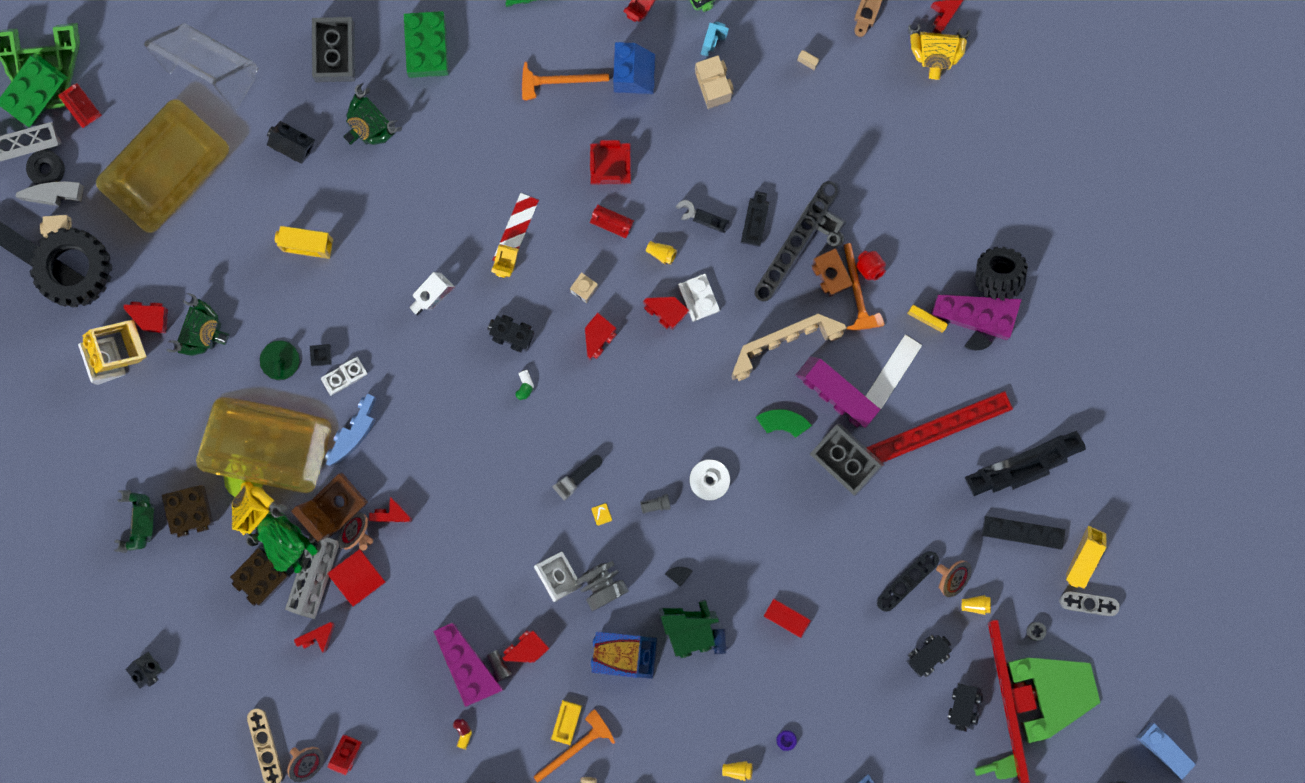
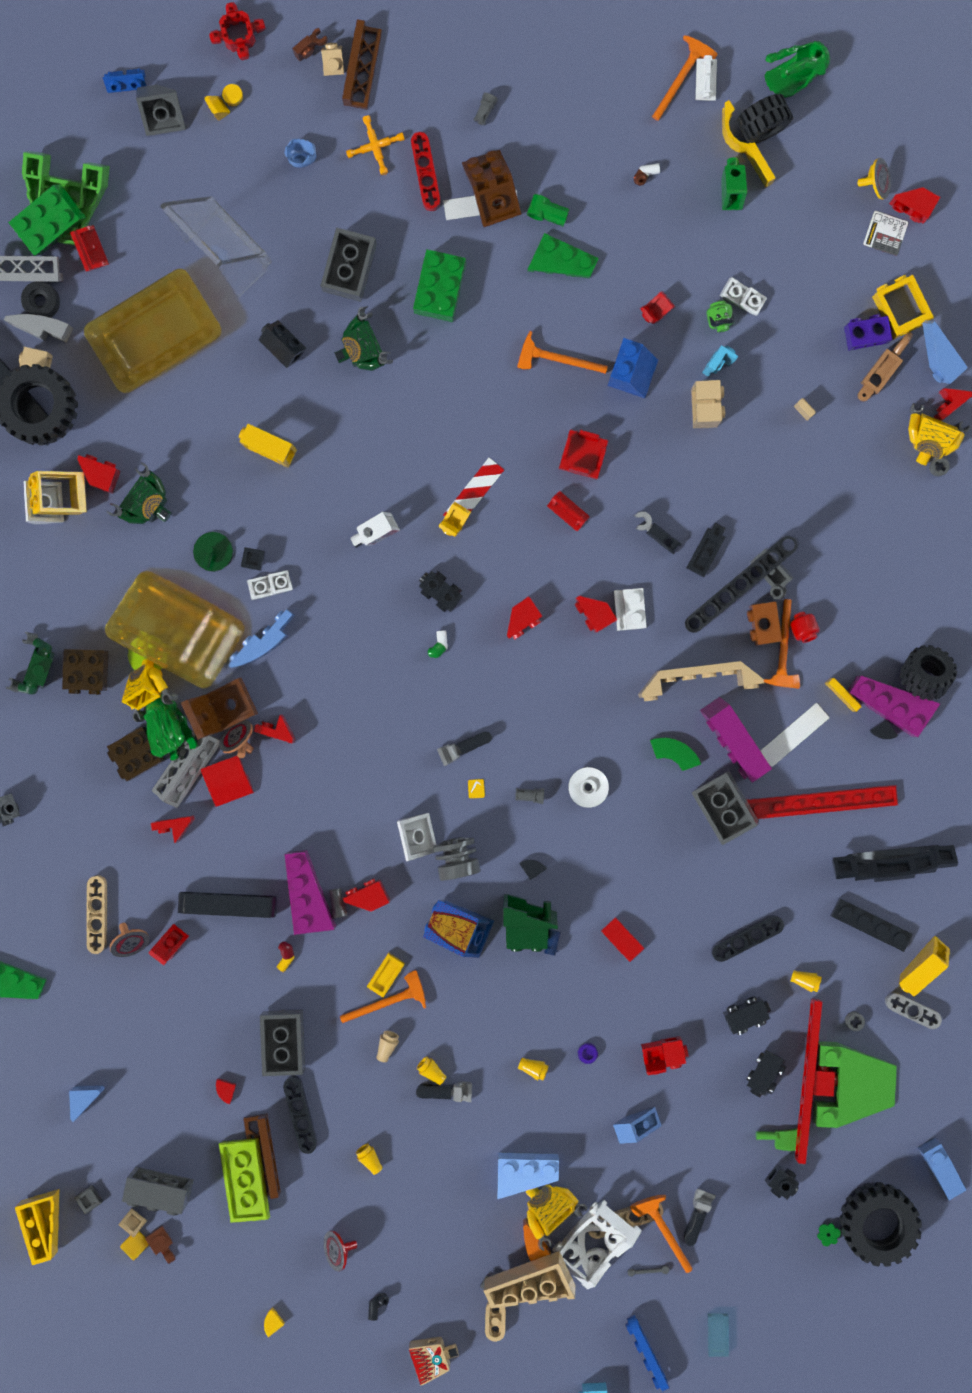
camera: 15 degrees right, 5 degrees up
tan brick [570,272,598,303] -> none
yellow cone [646,241,677,265] -> none
shield [936,560,972,598] -> none
none -> black beam [178,892,276,918]
none -> red bracket [641,1041,667,1075]
none -> red brick [660,1036,689,1069]
none -> dark grey bush [929,458,950,477]

